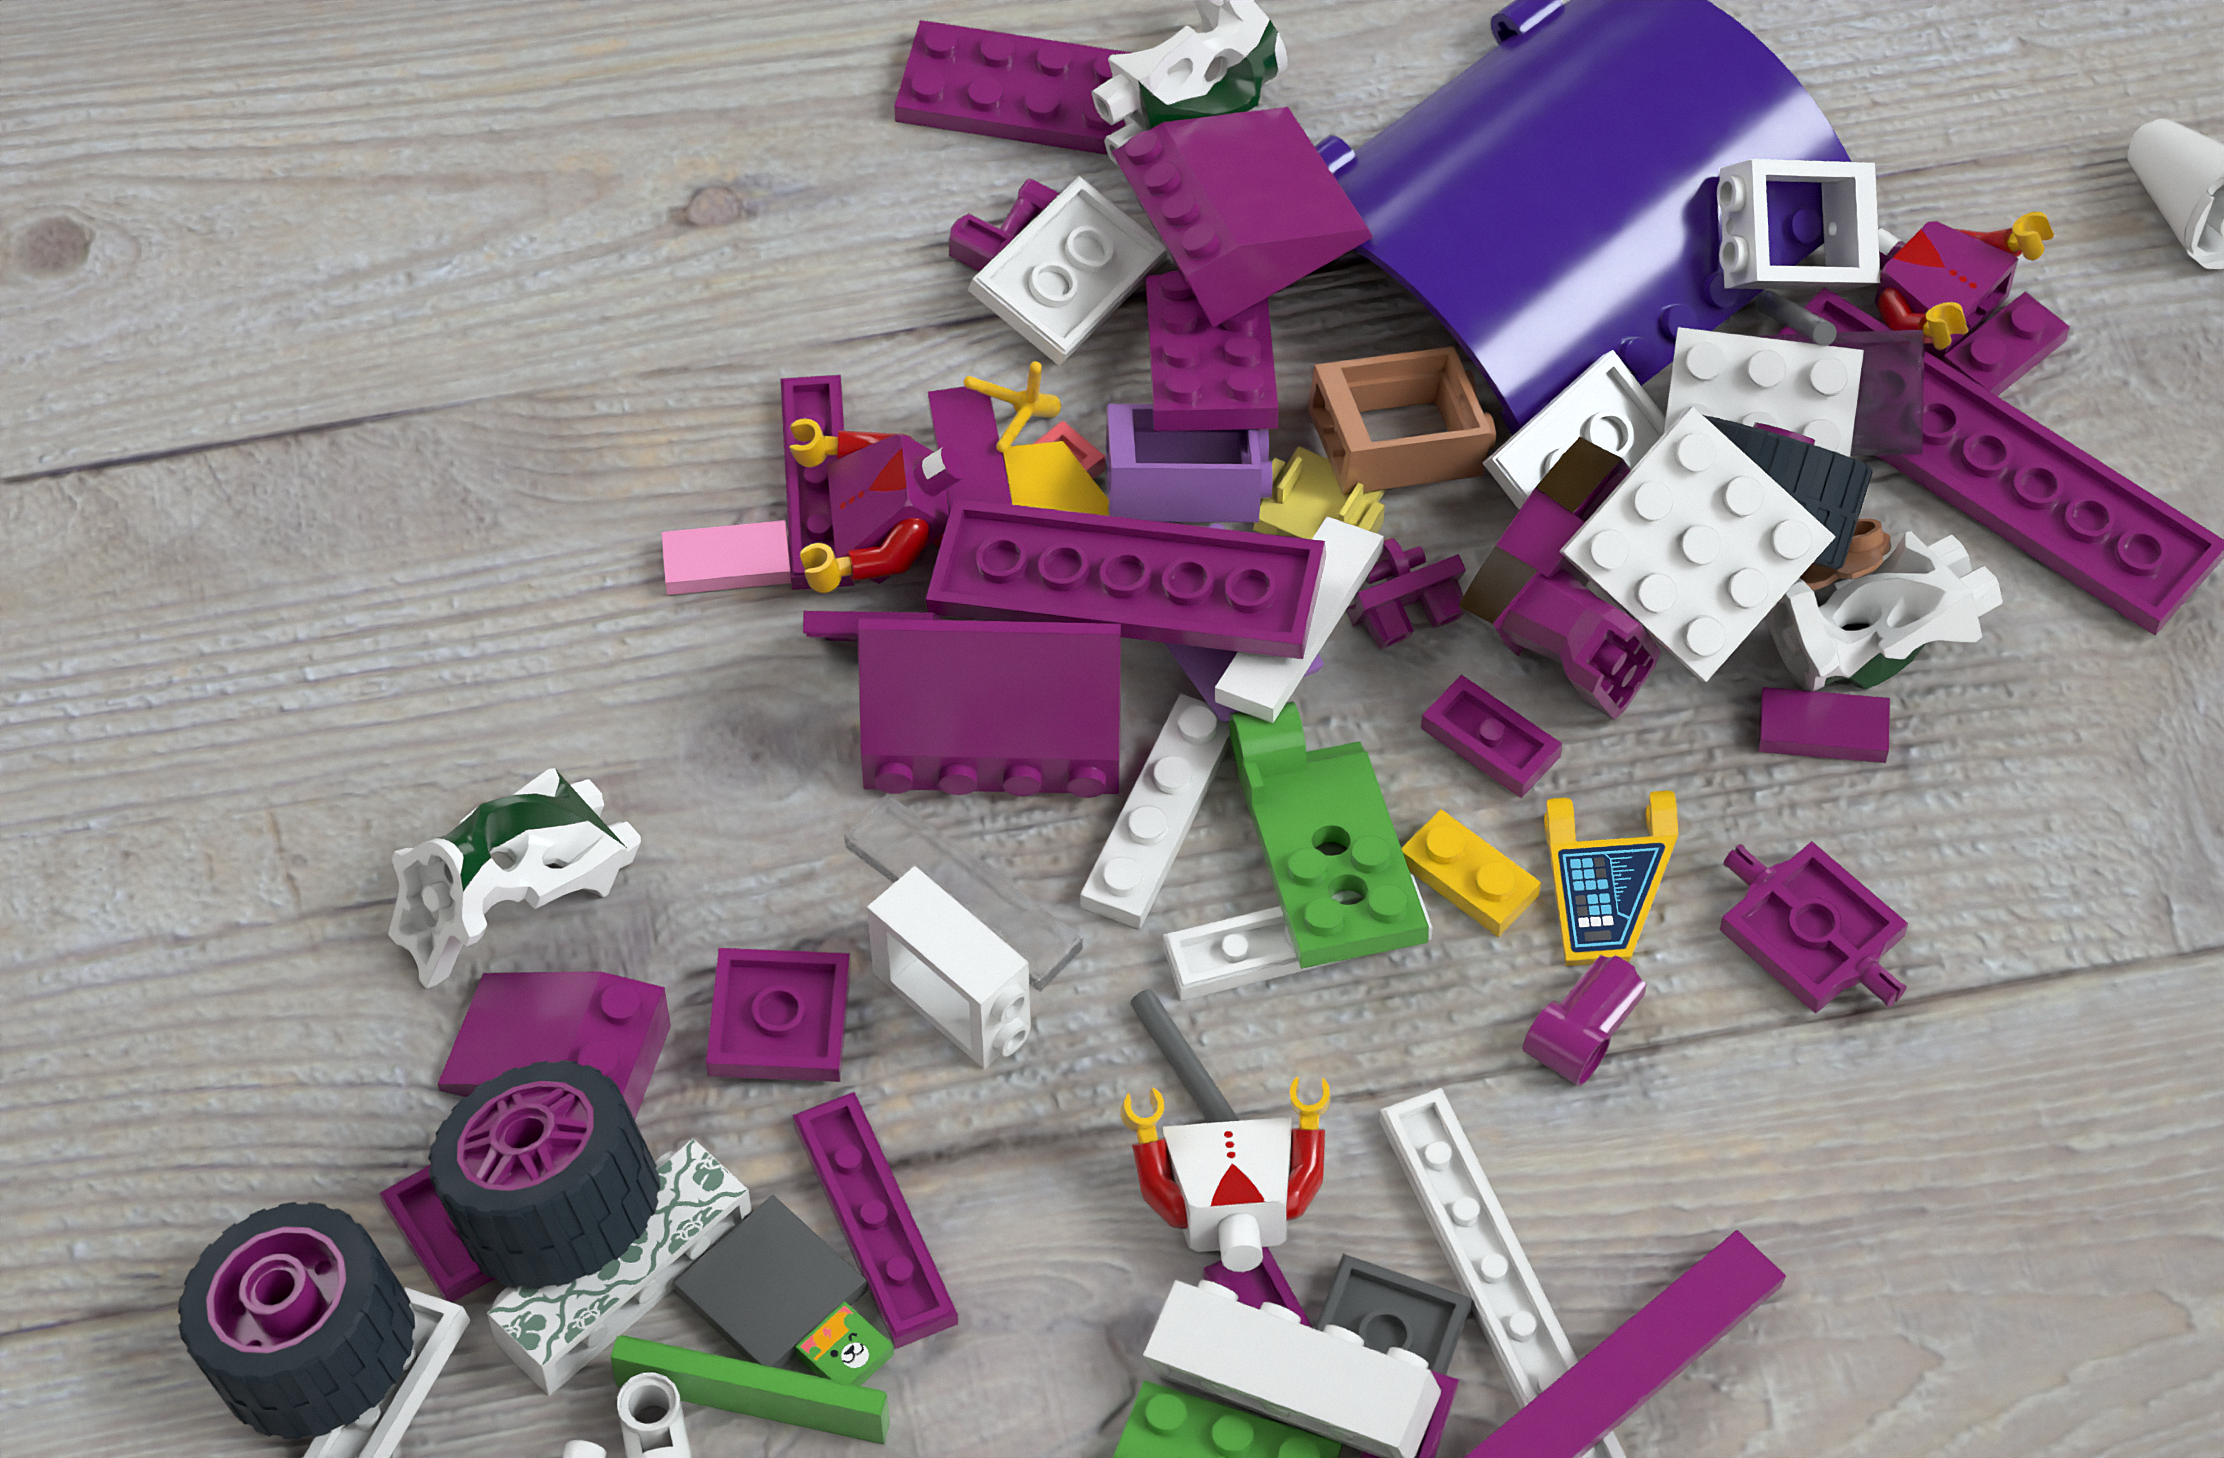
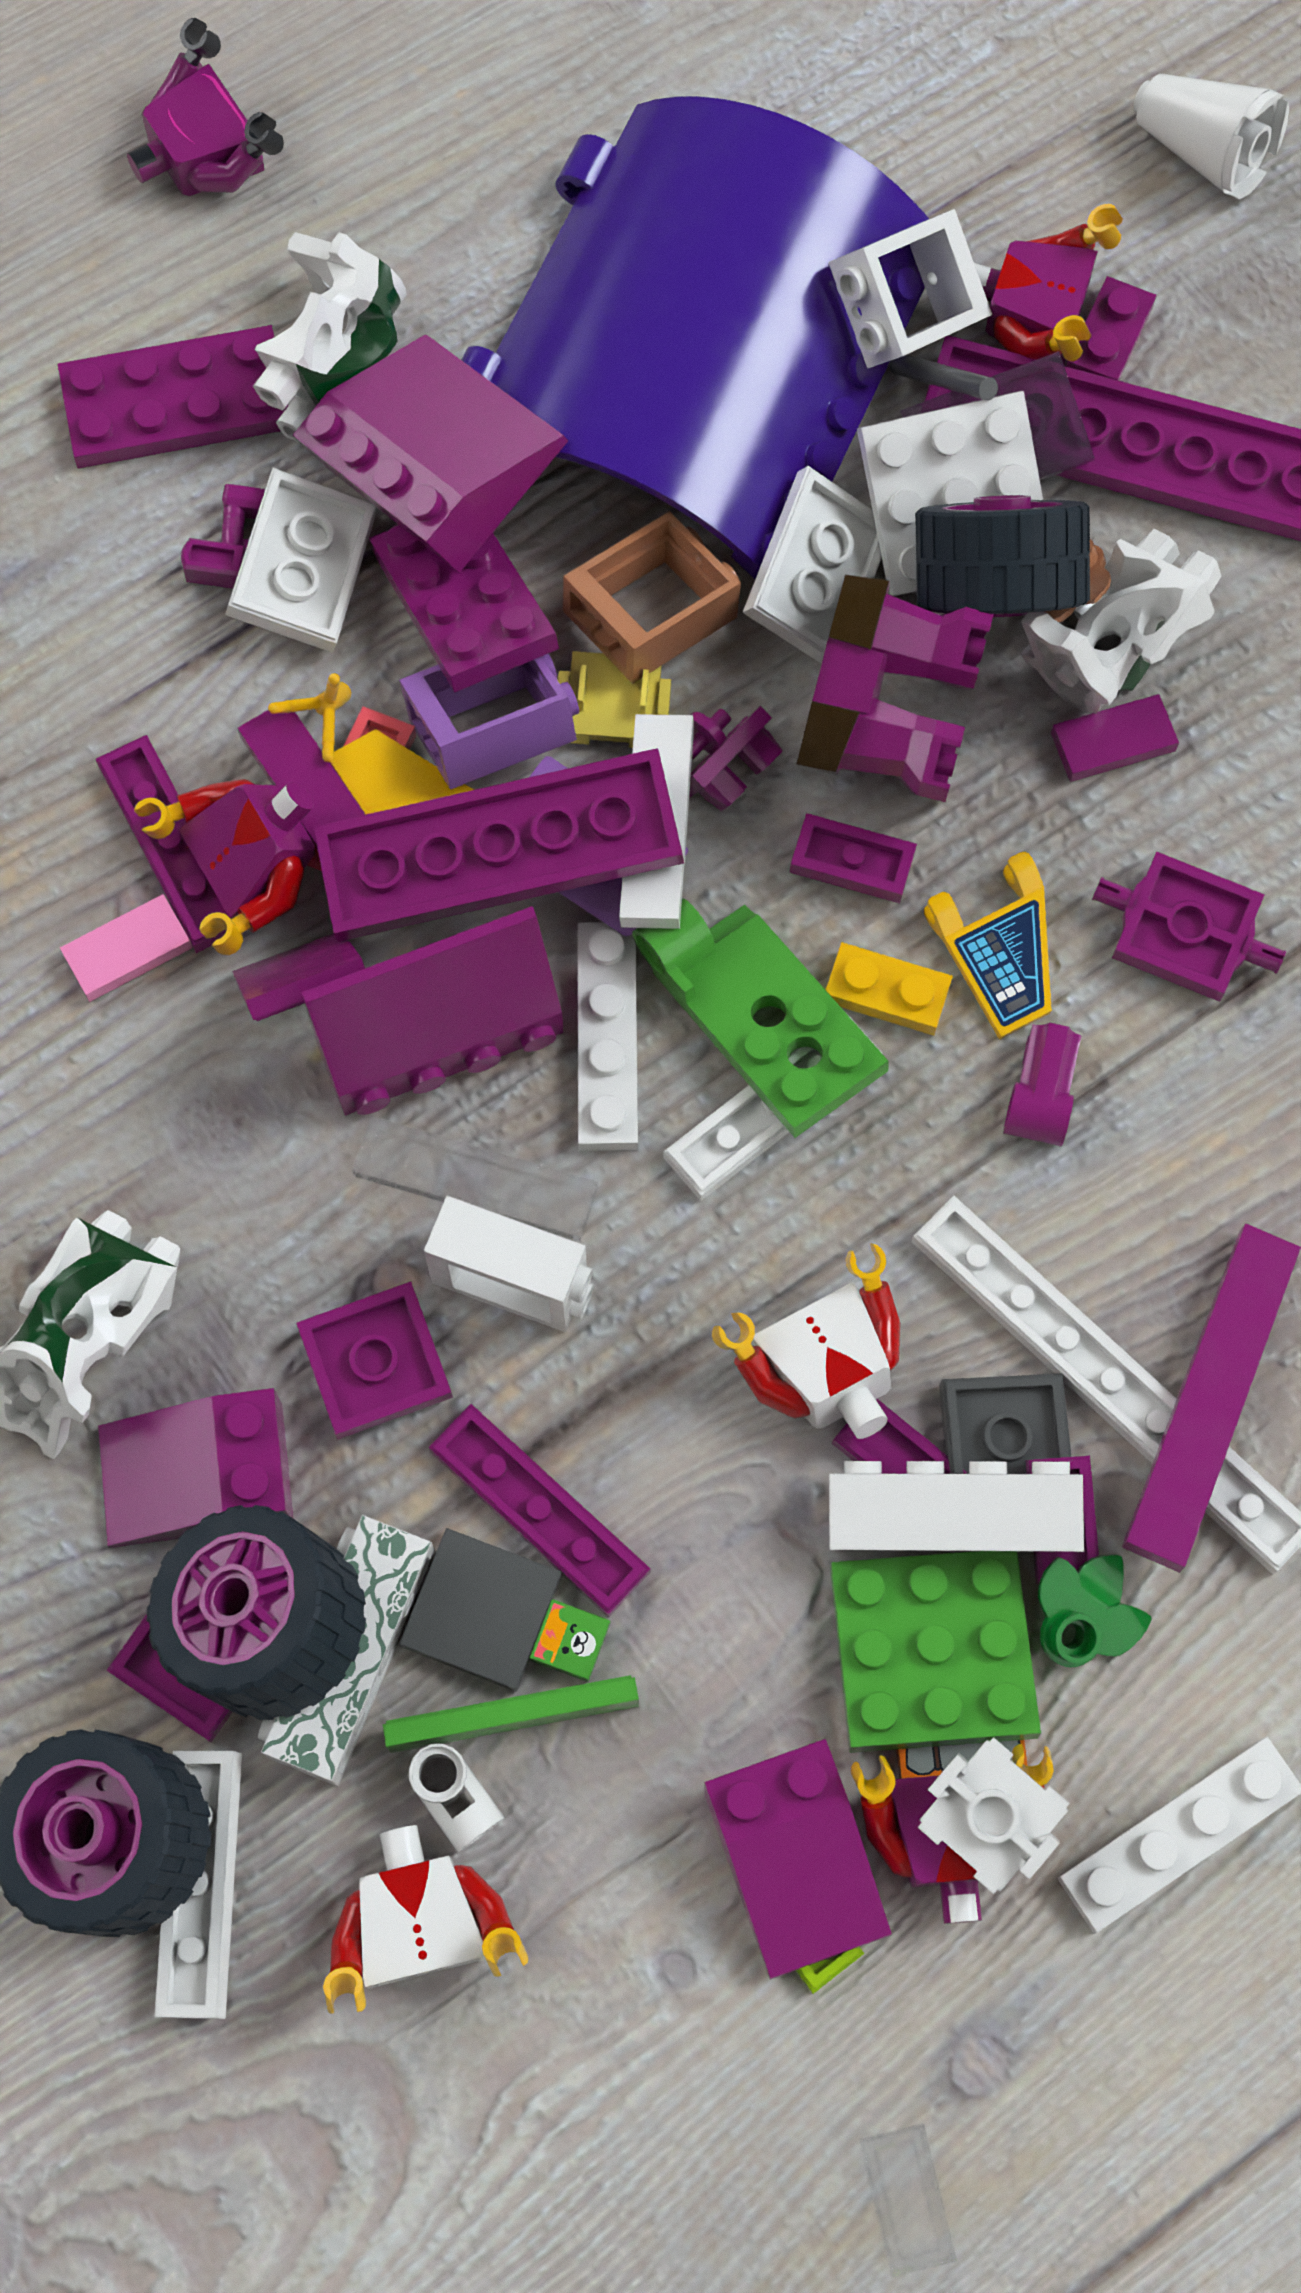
camera: 25 degrees left, 15 degrees up
dark grey bar [1130,989,1240,1123] -> none
white plate [1559,406,1835,682] -> none

